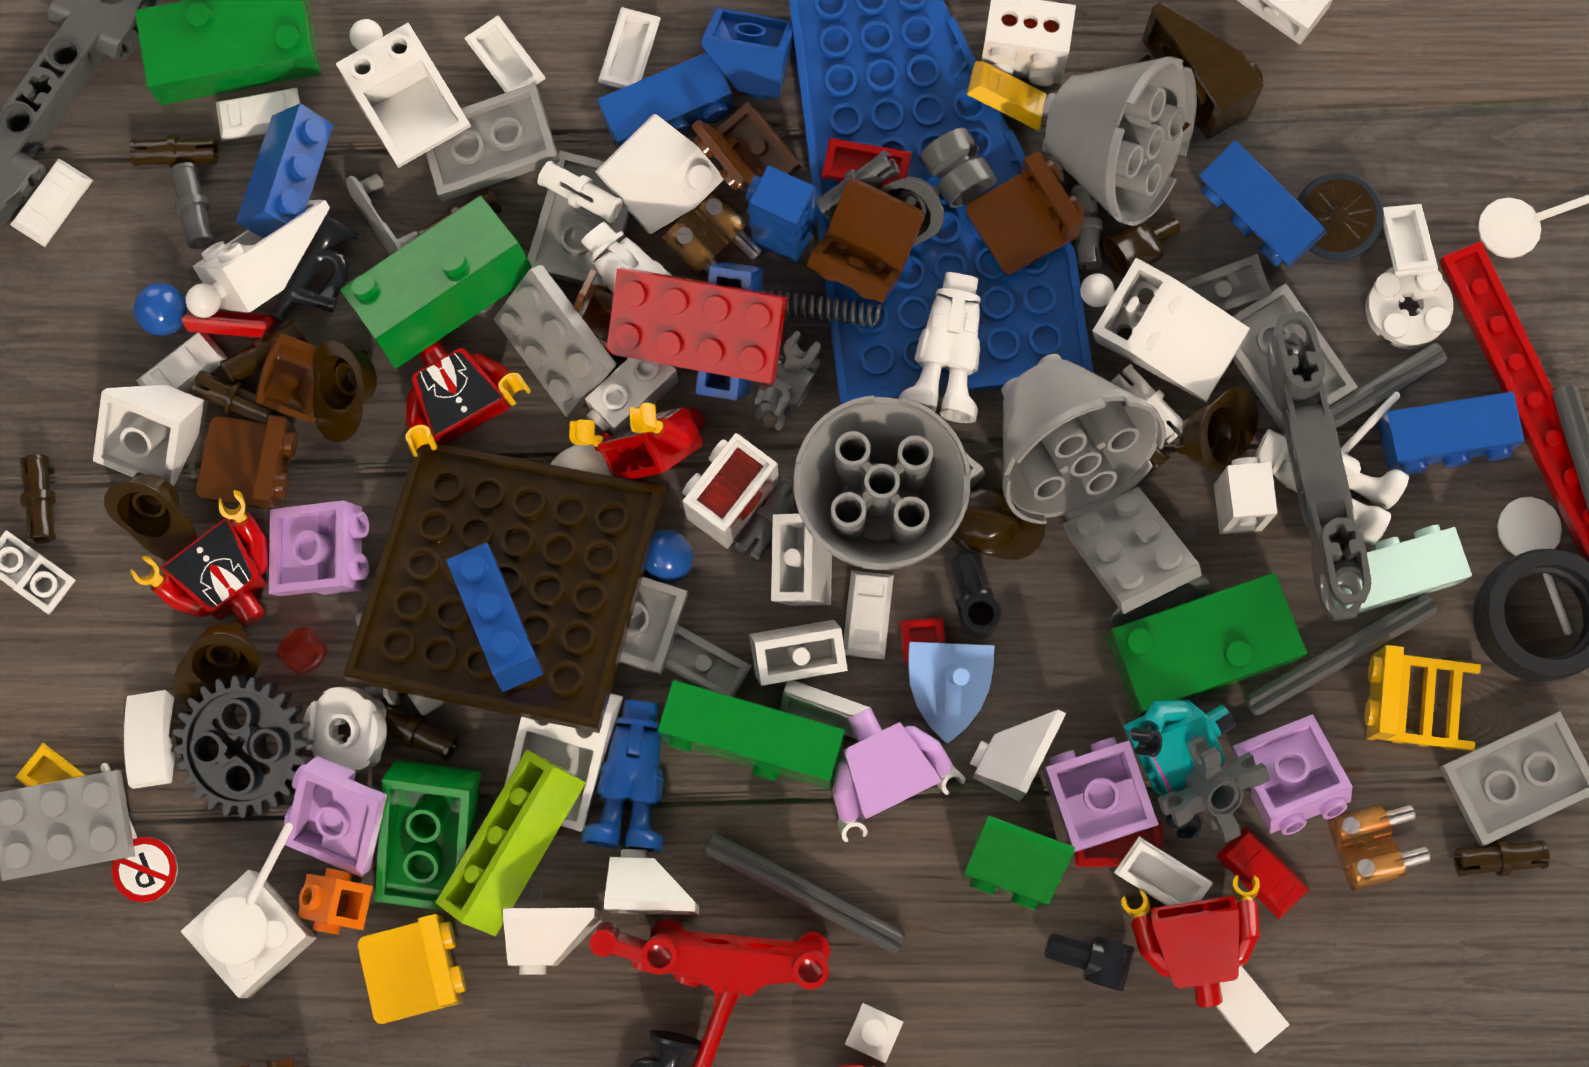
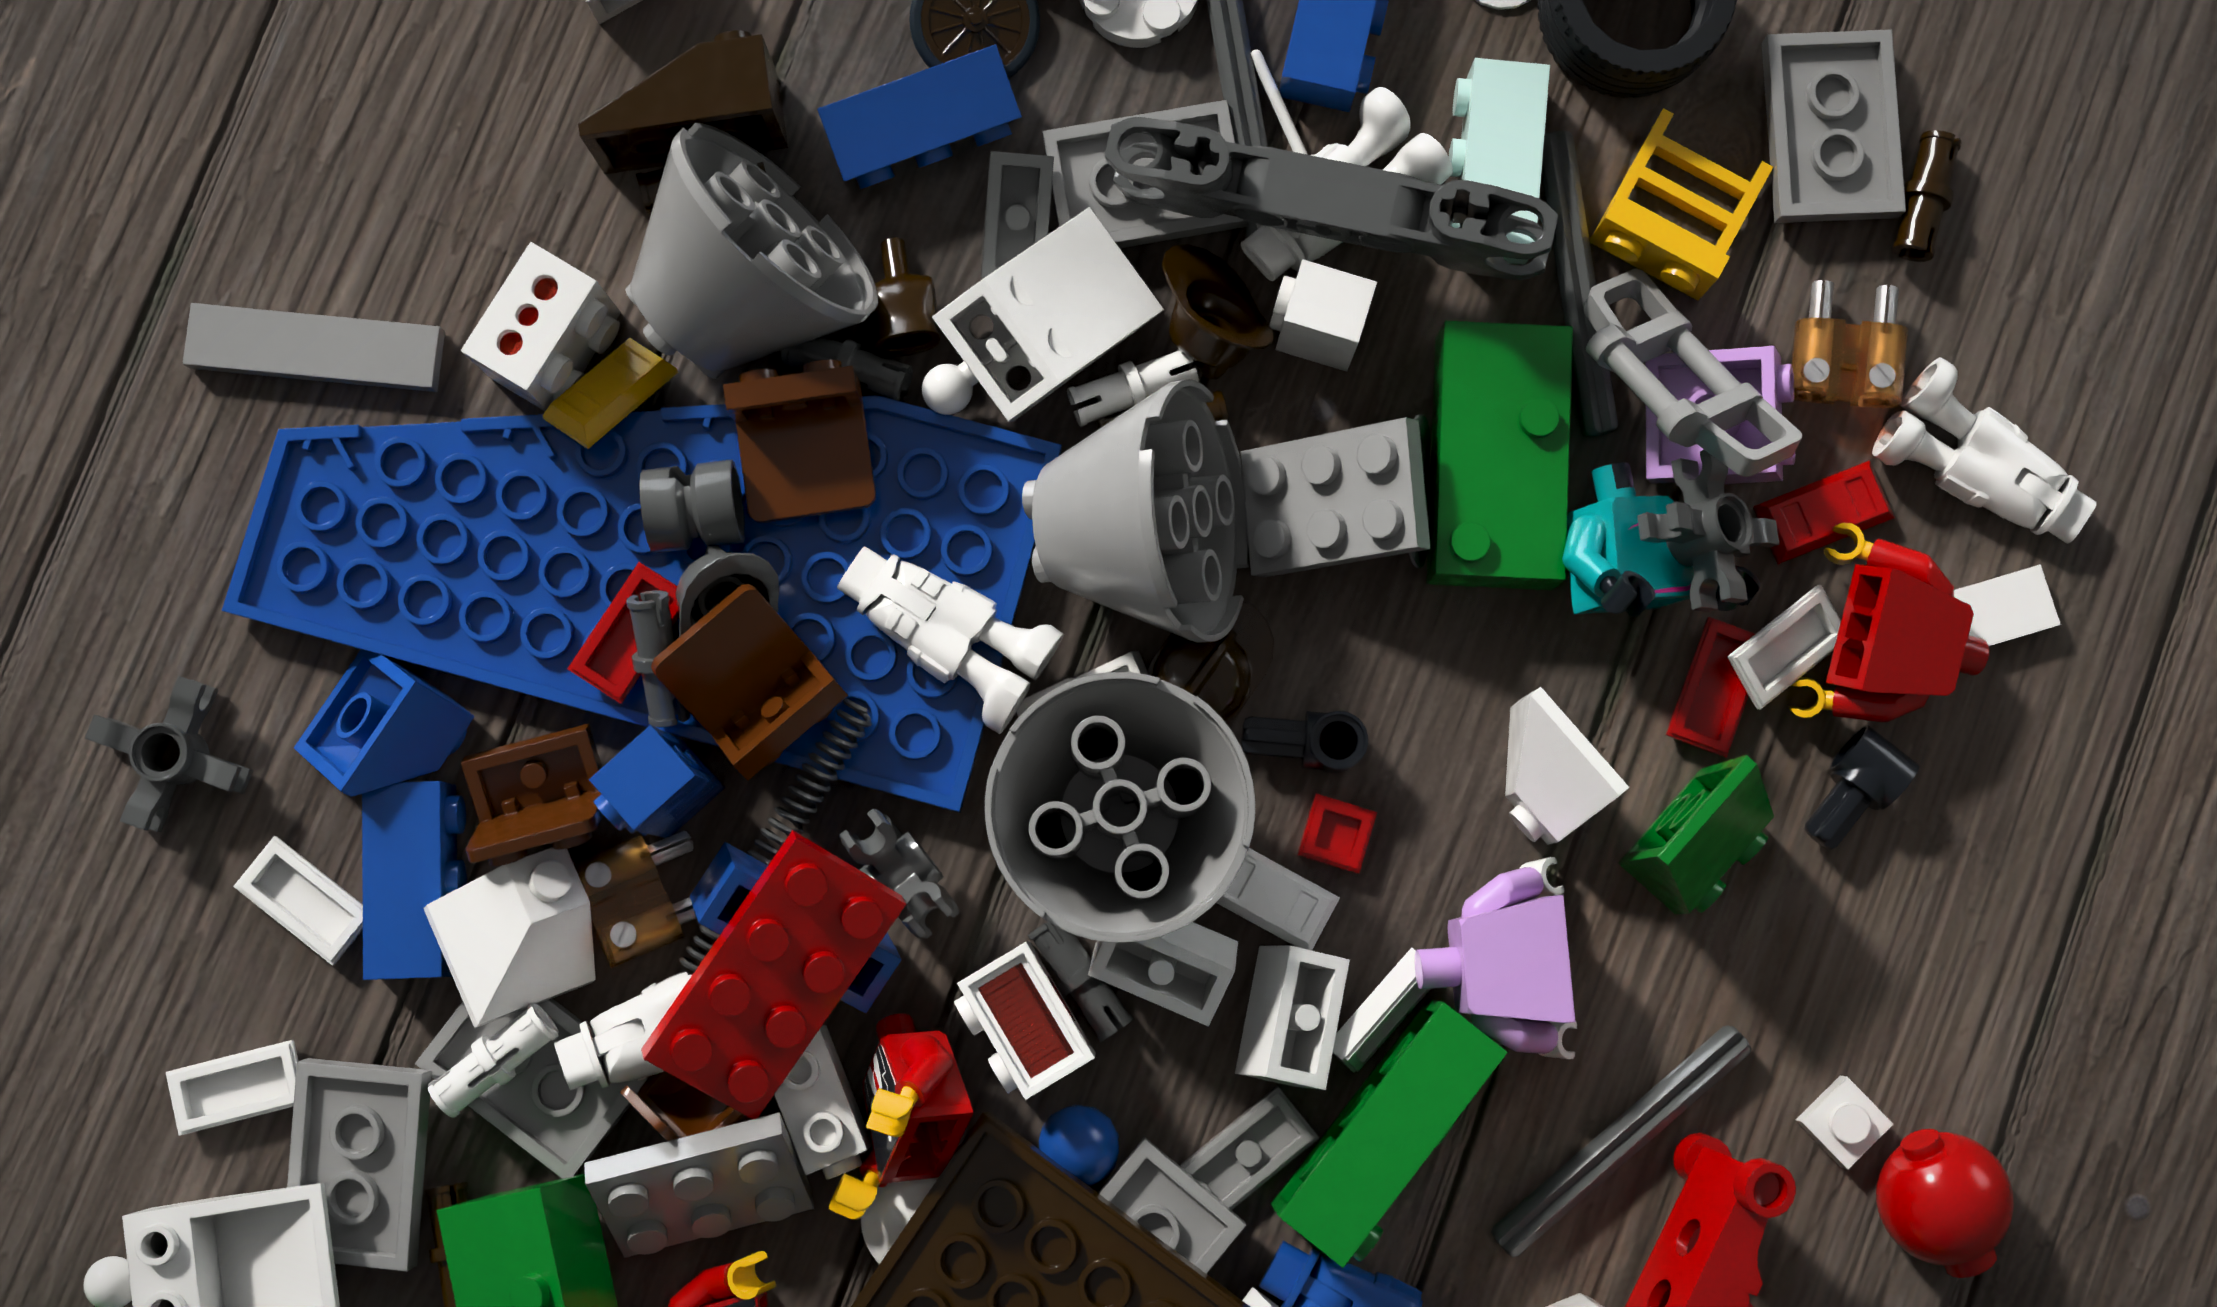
camera: 70 degrees left, 5 degrees up
light blue shield [908,642,995,744] -> none
lavender plate [1042,737,1159,853] -> none
none -> light grey bar [1583,269,1803,477]
none -> white piece [1872,357,2096,544]

